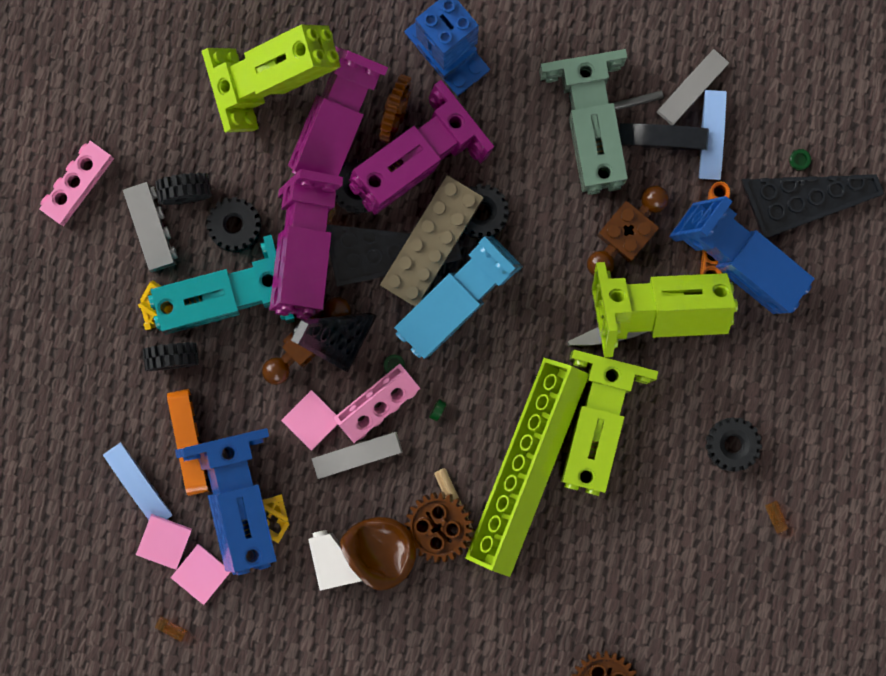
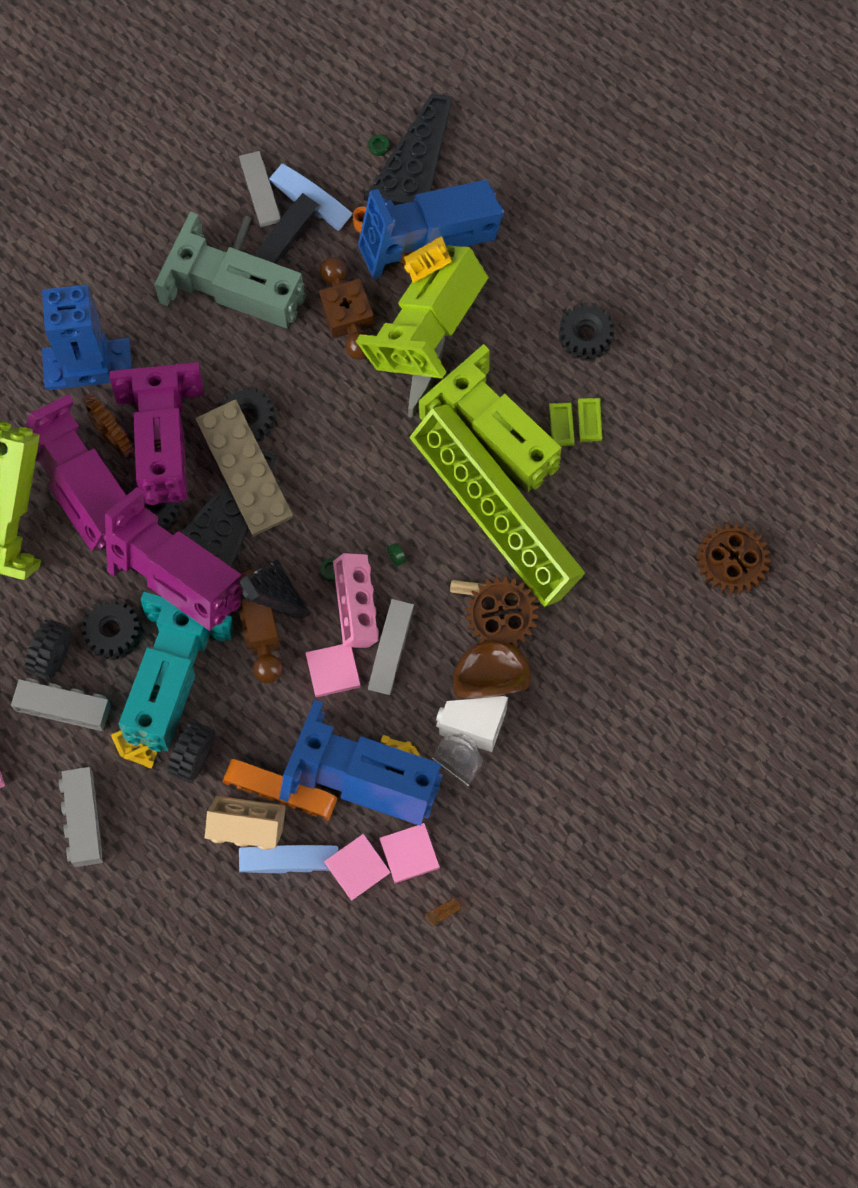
camera: 60 degrees left, 15 degrees down
dark azure brick [394,236,523,359] -> none
clear orange piece [765,501,789,533] -> none
none -> light grey brick [59,767,103,867]
none -> tan brick [205,796,285,850]
none -> yellow hinge [404,236,452,283]
none -> clear tile [432,733,483,786]
none -> lime tile [549,403,574,446]
none -> lime tile [578,398,602,442]

